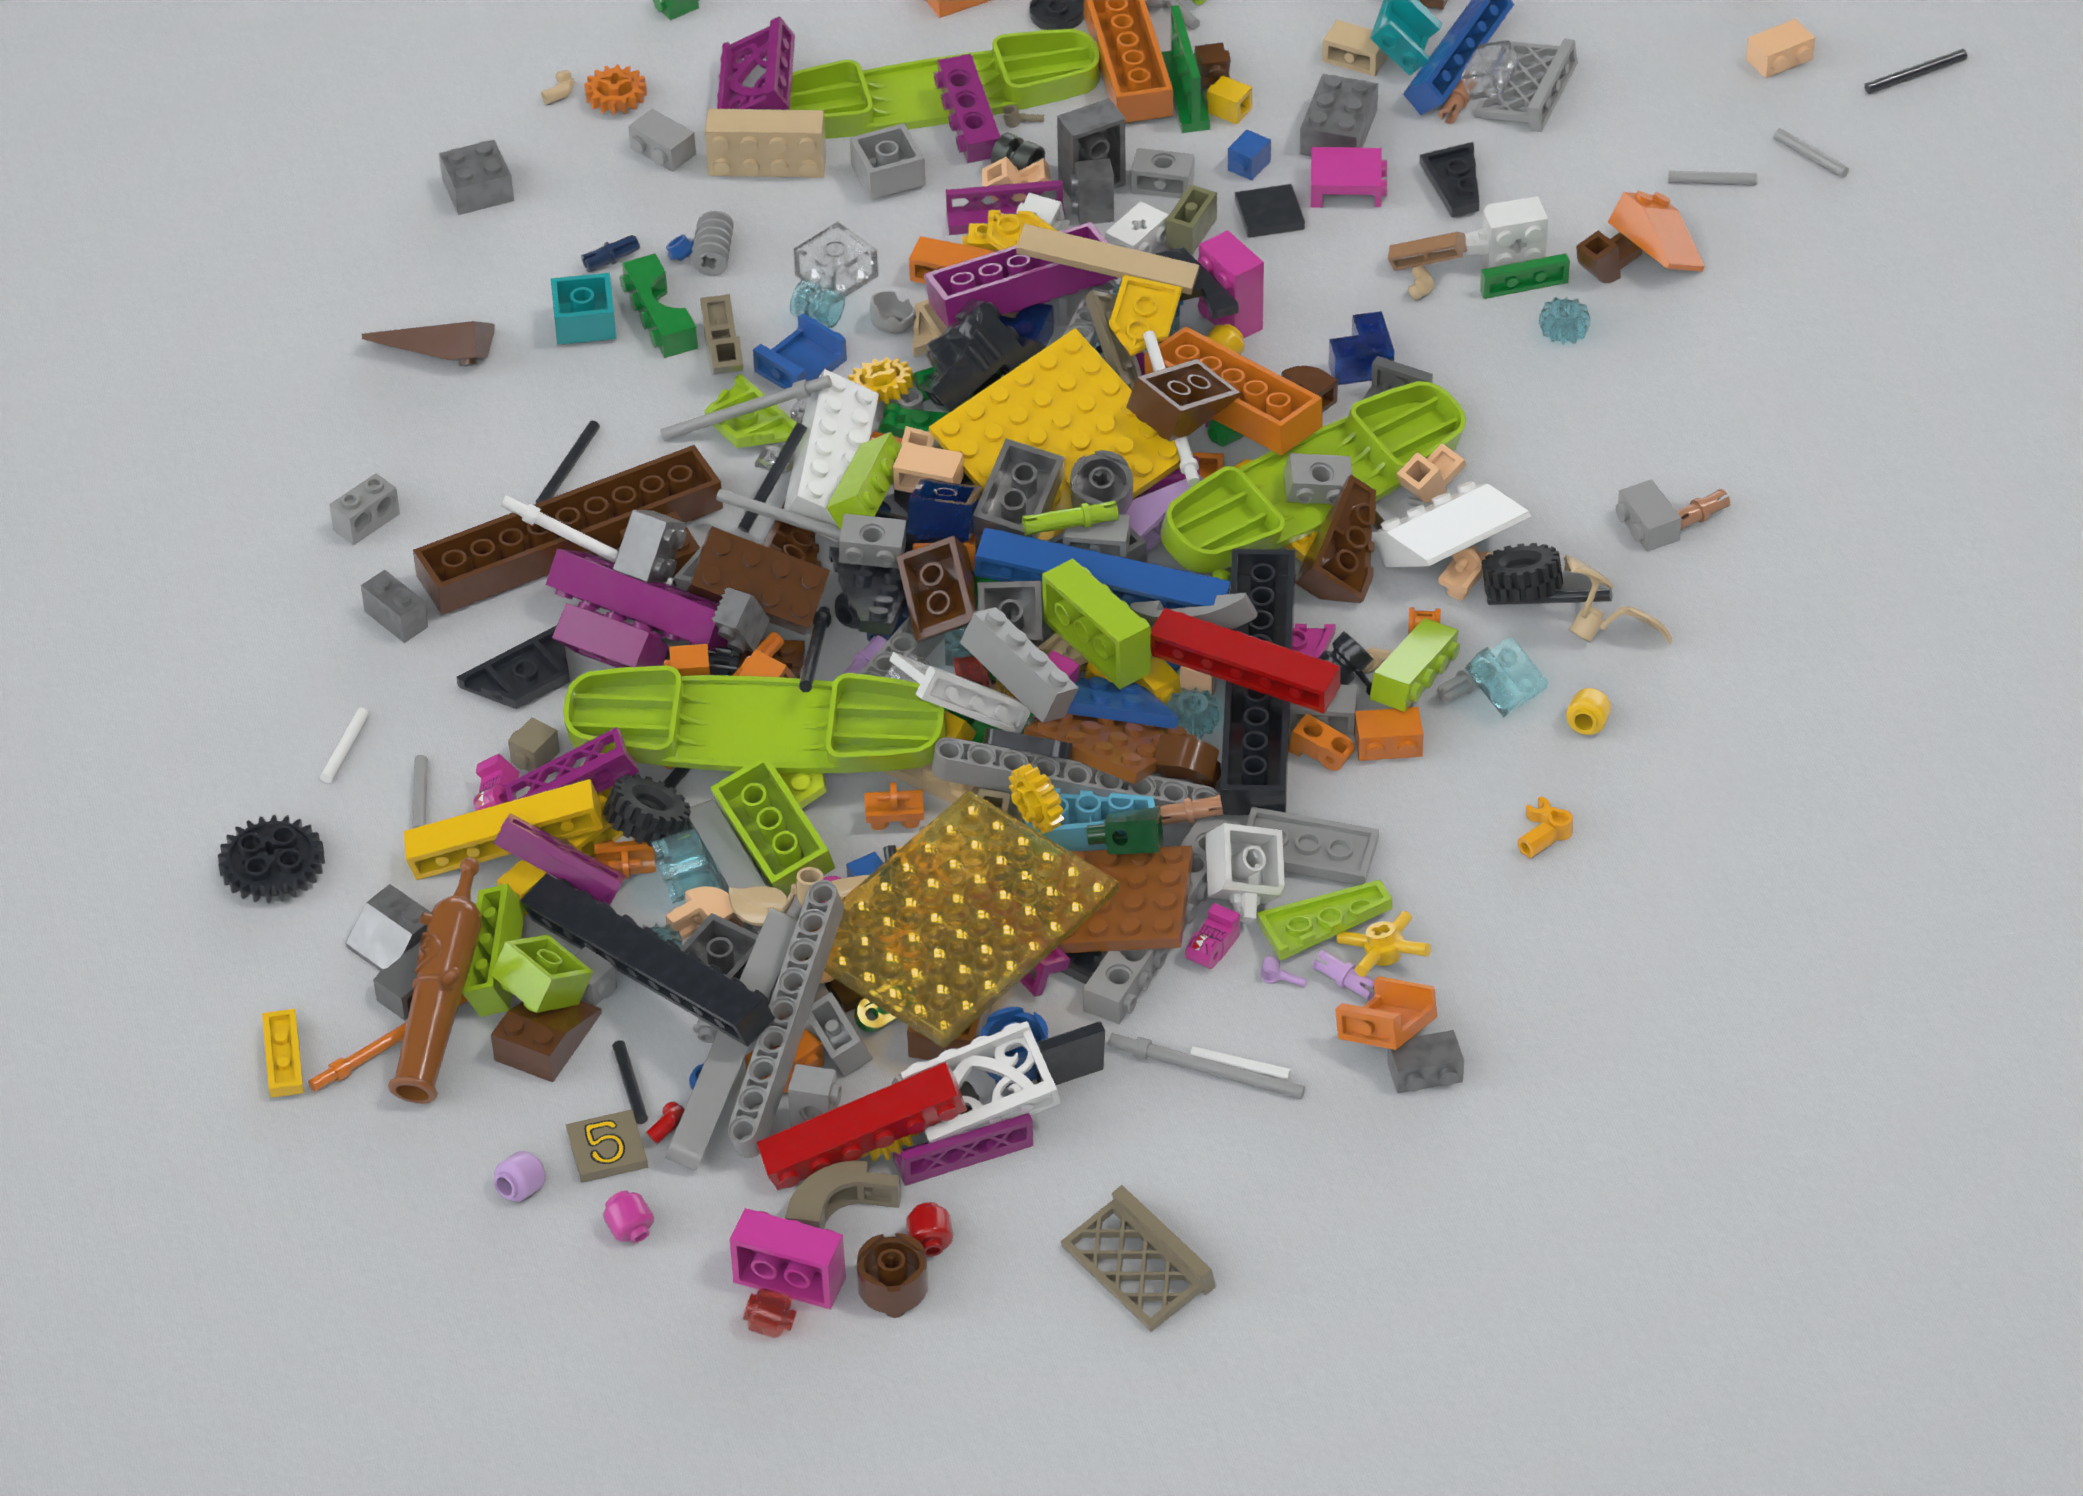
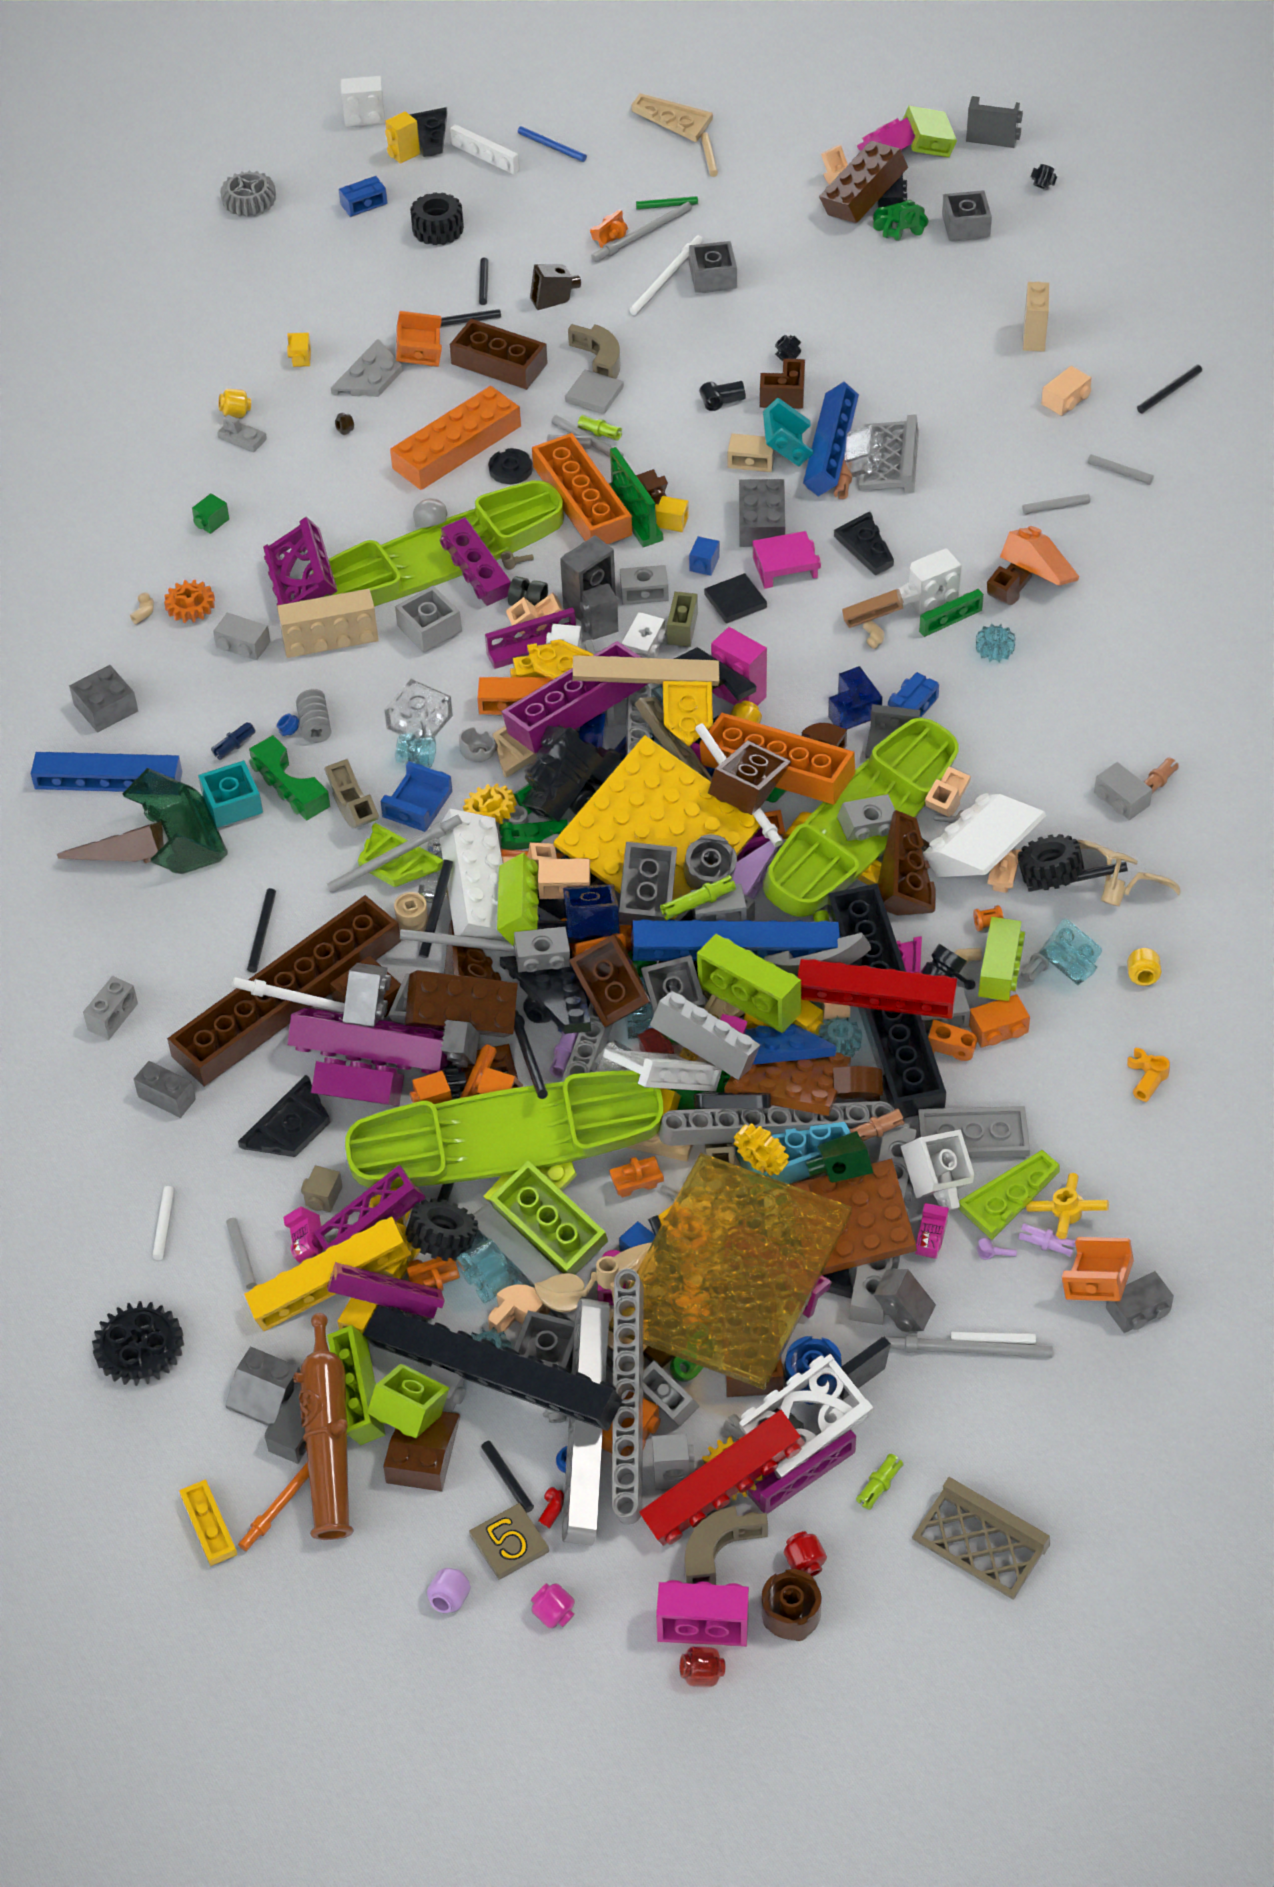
camera: 15 degrees left, 5 degrees up
none -> blue brick [30,752,183,793]
none -> clear green windscreen [122,768,228,874]
none -> tan wheel [394,892,428,932]
none -> light grey hair [413,499,448,528]
none -> lime pin [856,1454,904,1510]
none -> flat silver brick [873,1269,936,1332]
none -> blue brick [888,672,939,718]

